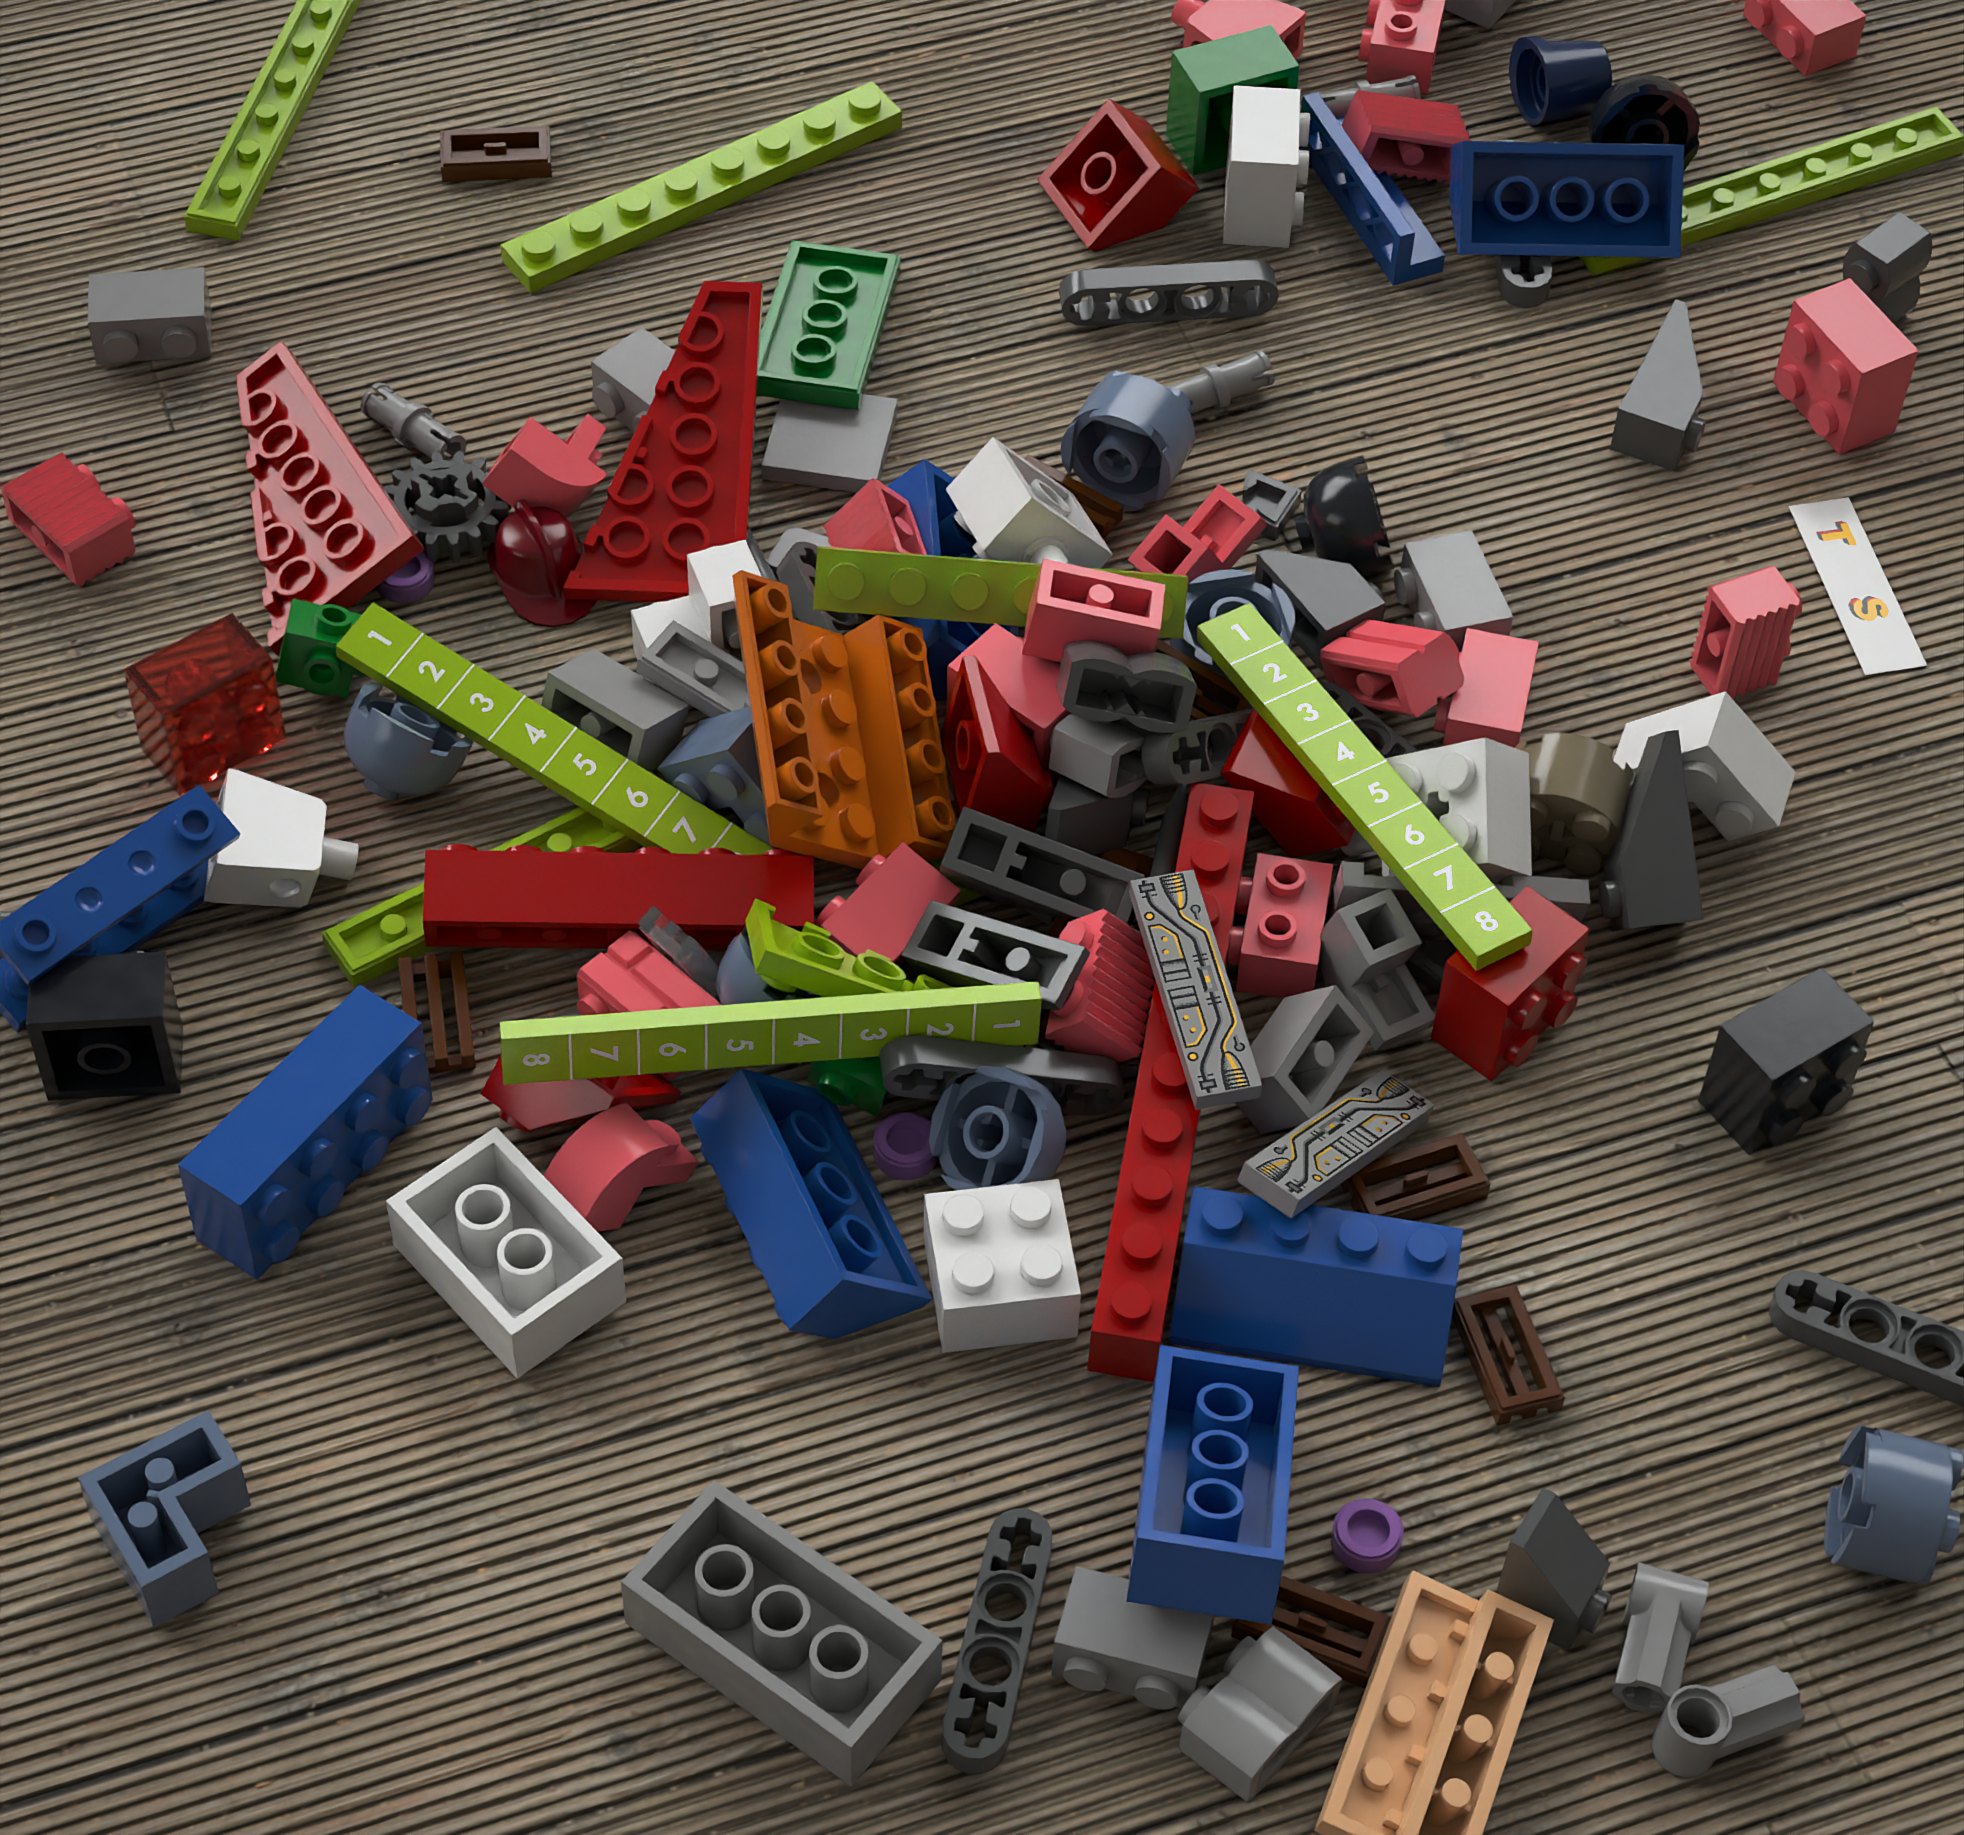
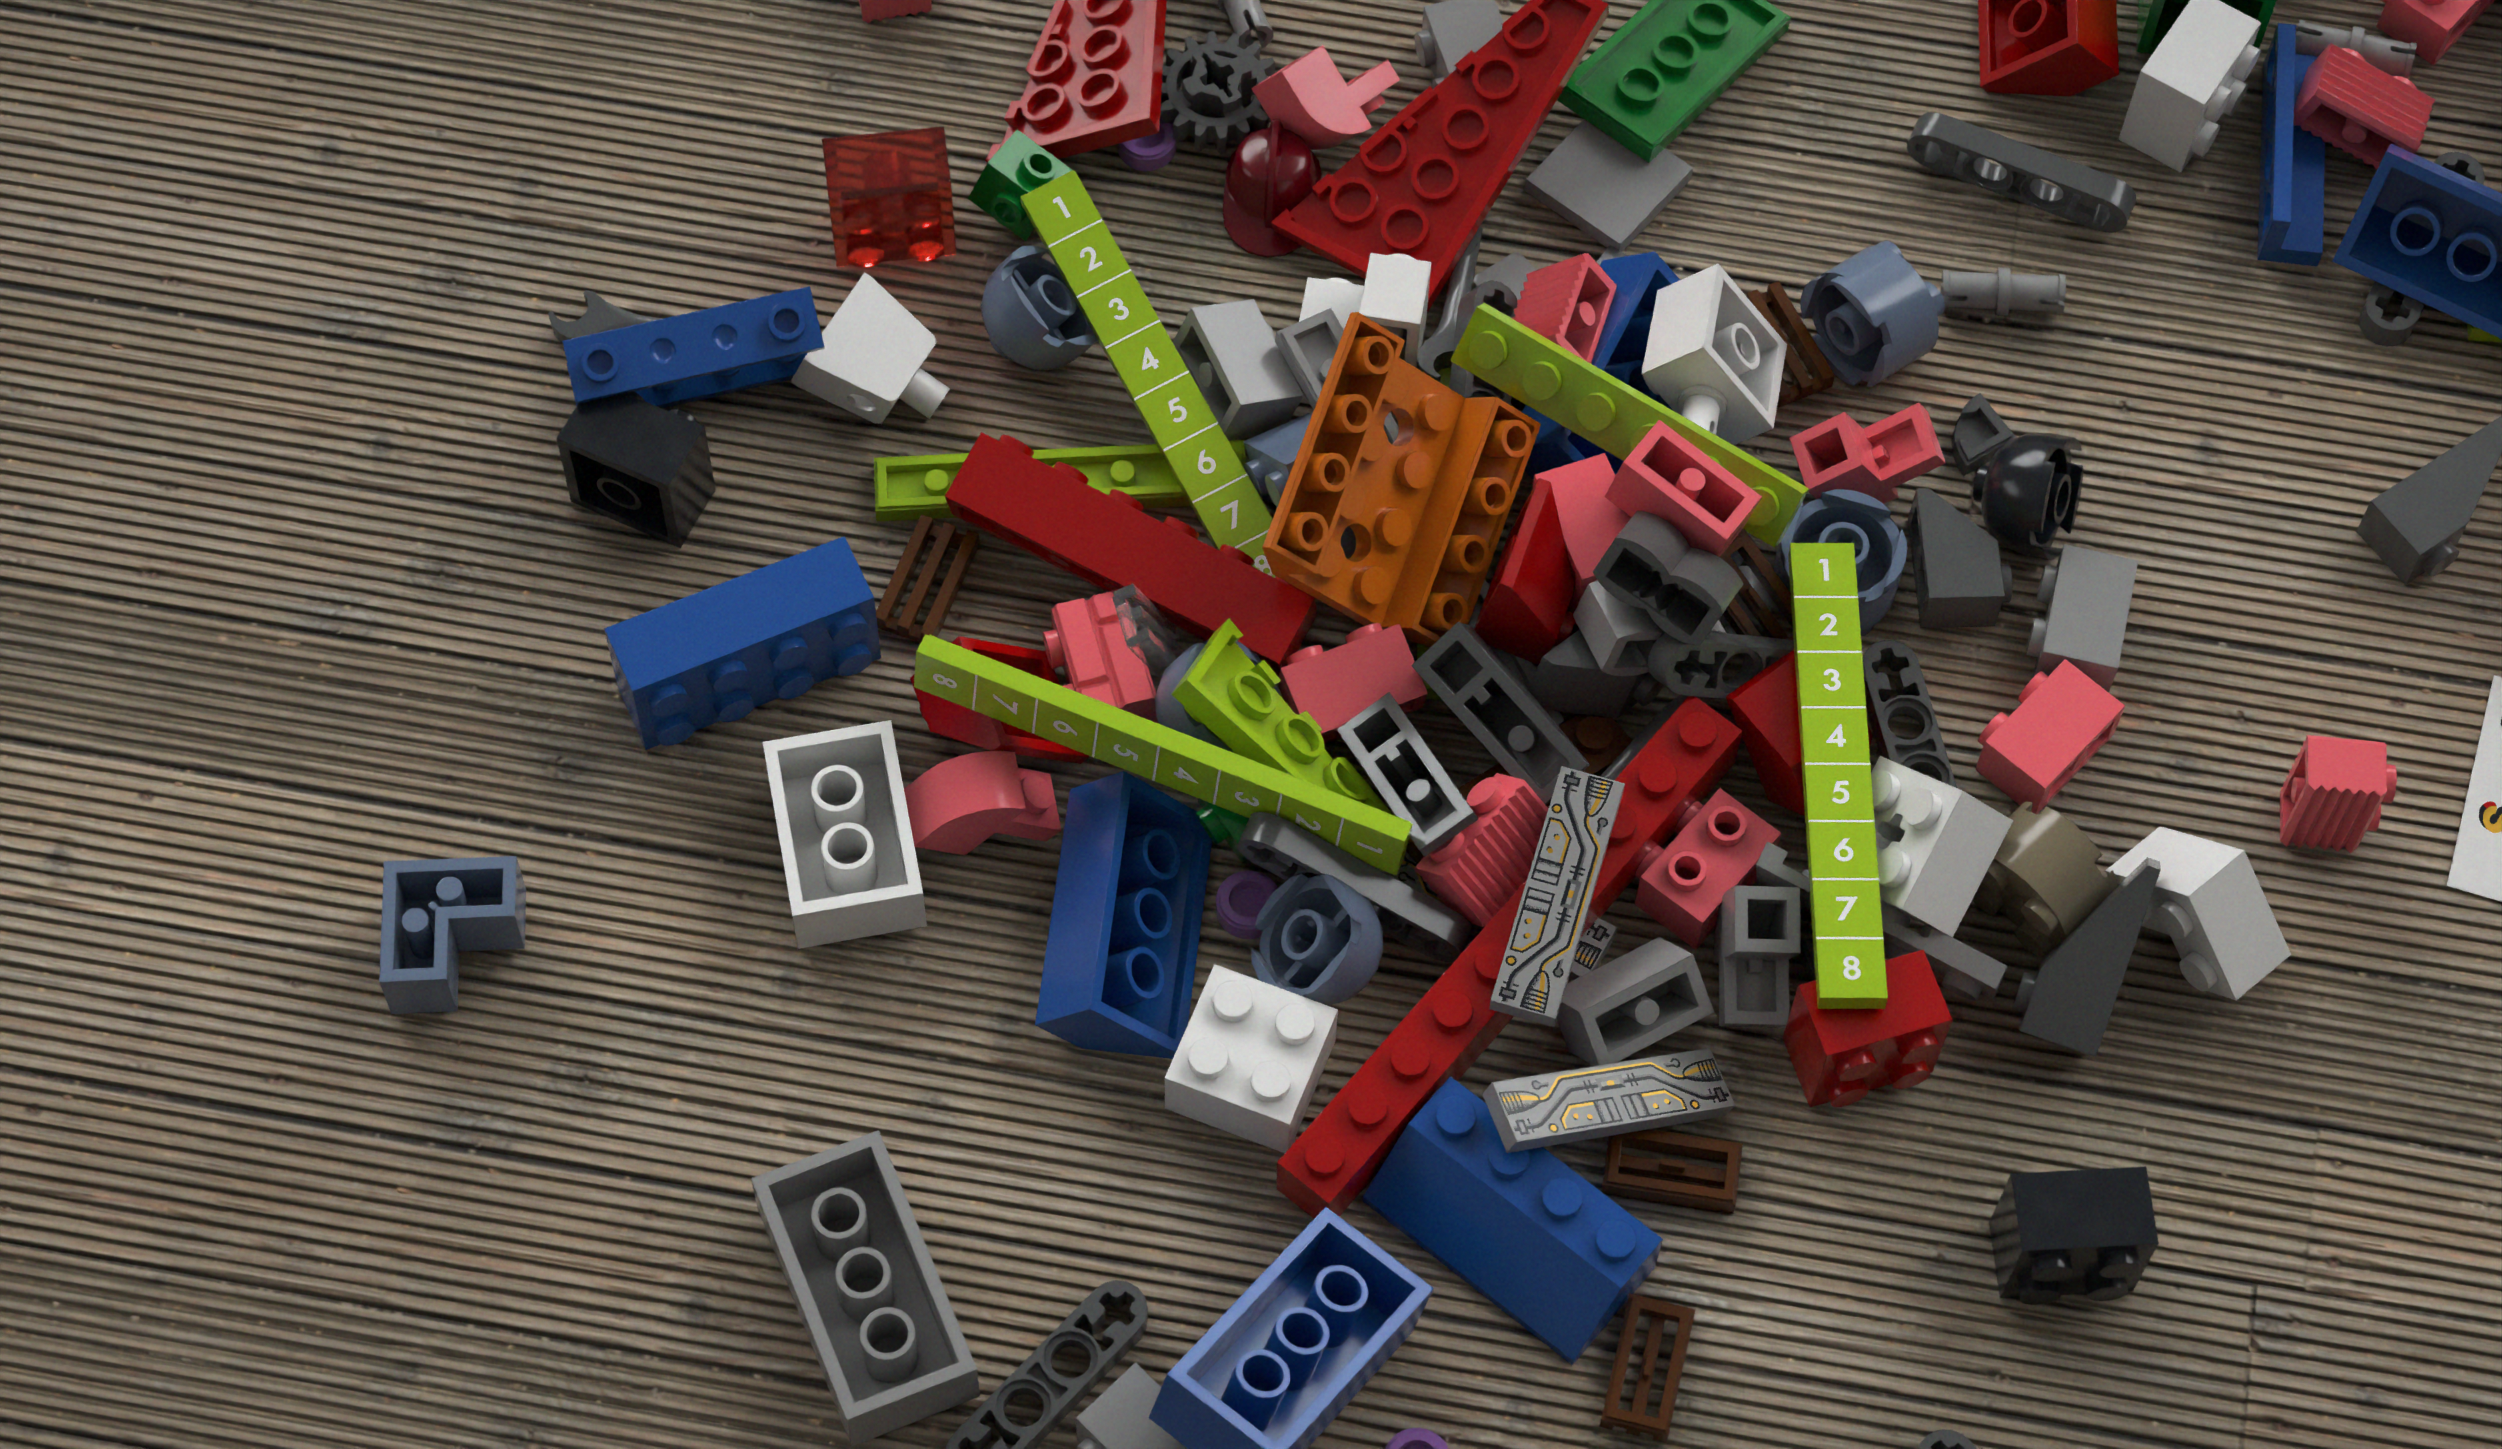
camera: 30 degrees right, 10 degrees up
coral brick [1319,619,1464,717] -> none

